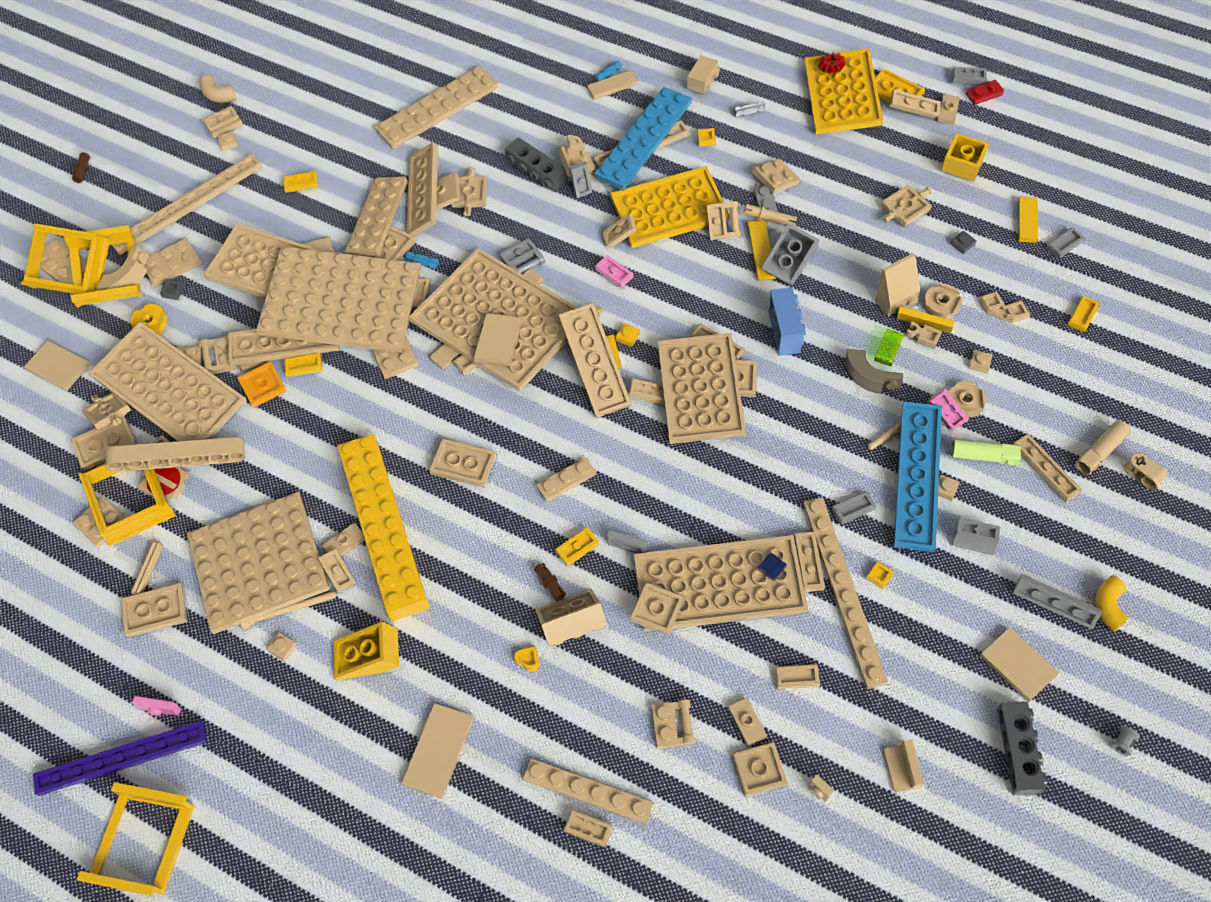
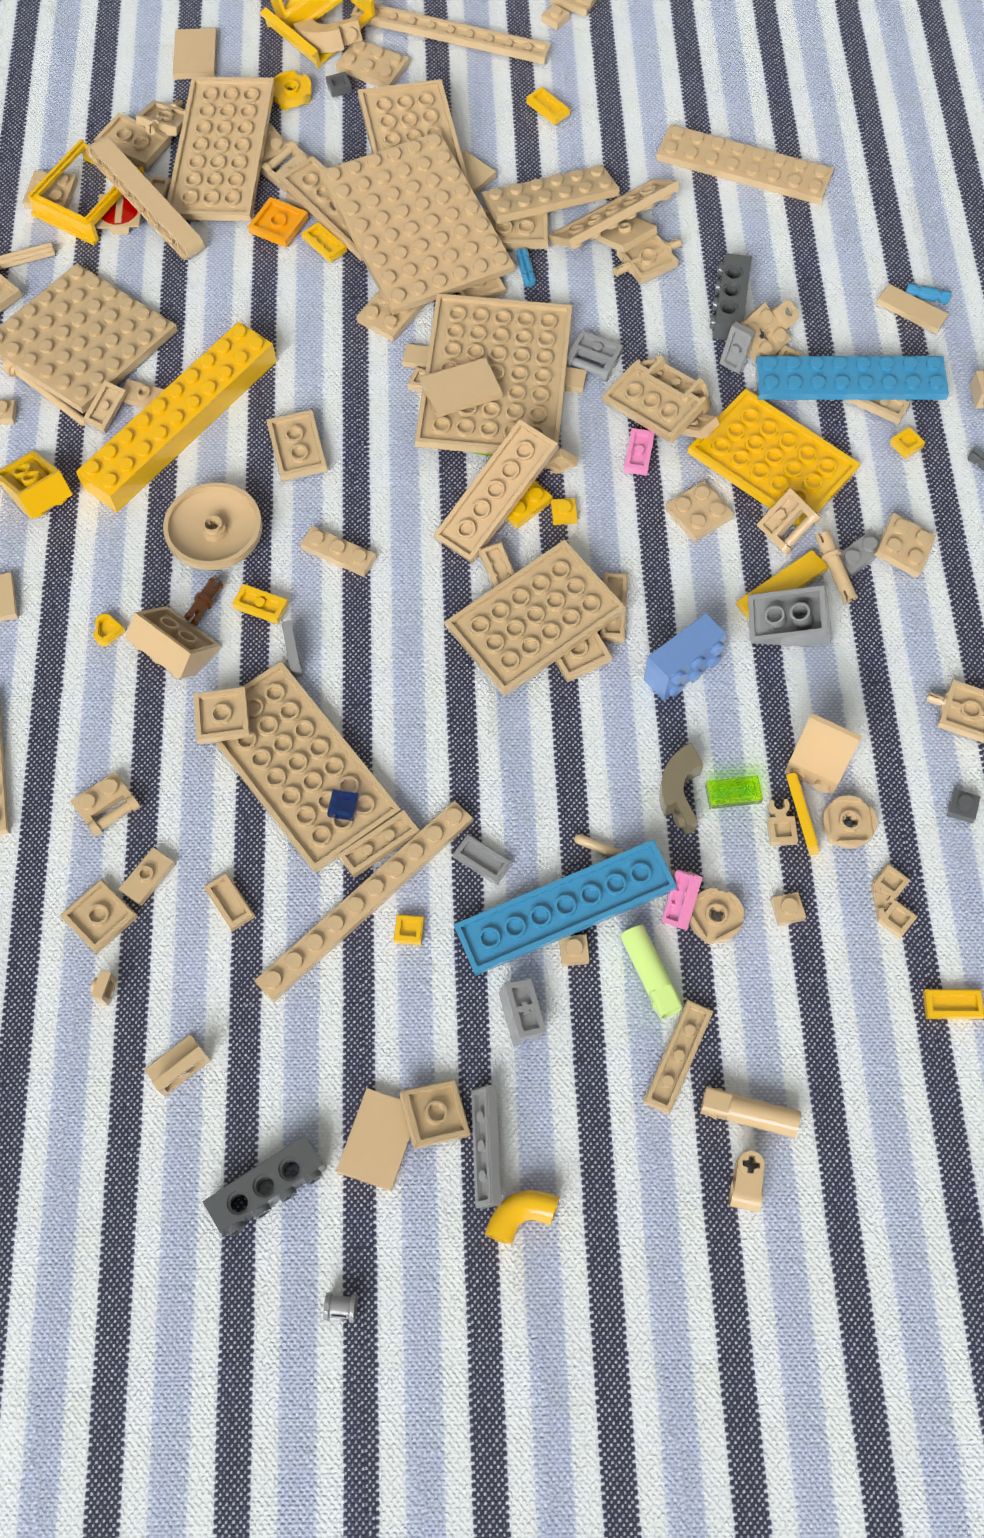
camera: 55 degrees right, 5 degrees up
none -> tan dish [163,482,262,570]
none -> tan tile [399,1079,471,1150]
none -> tan plate [601,355,711,443]
none -> tan plate [665,481,734,543]

